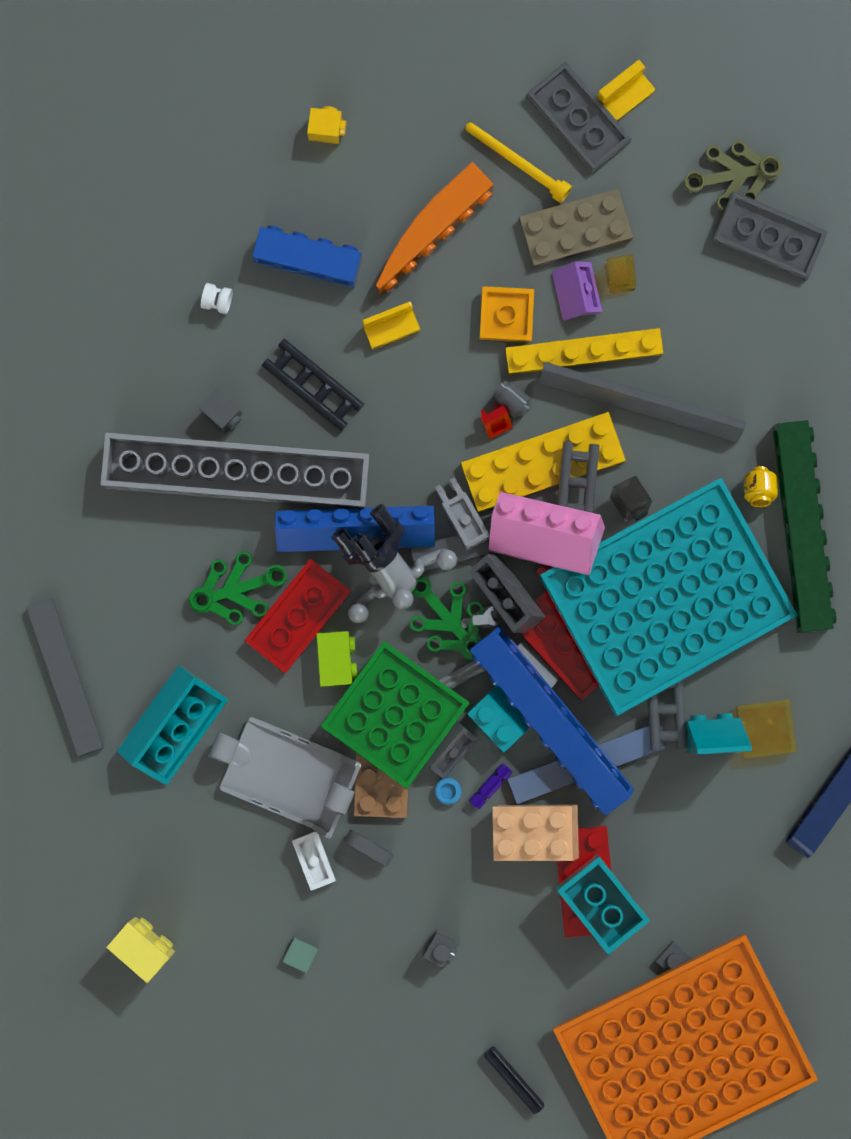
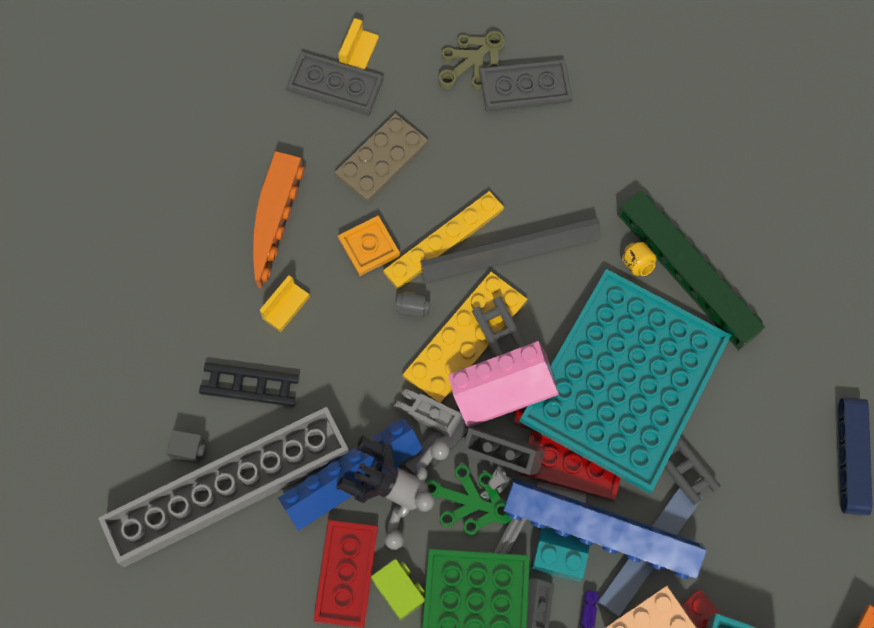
camera: 30 degrees left, 15 degrees down
green plant [188,551,287,625] -> none
white wheel [201,283,233,314] -> none
blue brick [252,225,362,288] -> none
yellow brick [307,106,347,144] -> none
yellow piece [465,122,573,204] -> none
red tile [480,403,513,439] -> none
medium lavender panel [552,262,603,321] -> none
clear yellow brick [604,254,636,294] -> none
clear smoke brick [610,475,652,522] -> none
teal slope [686,713,752,754] -> none
clear yellow plate [736,699,797,759] -> none

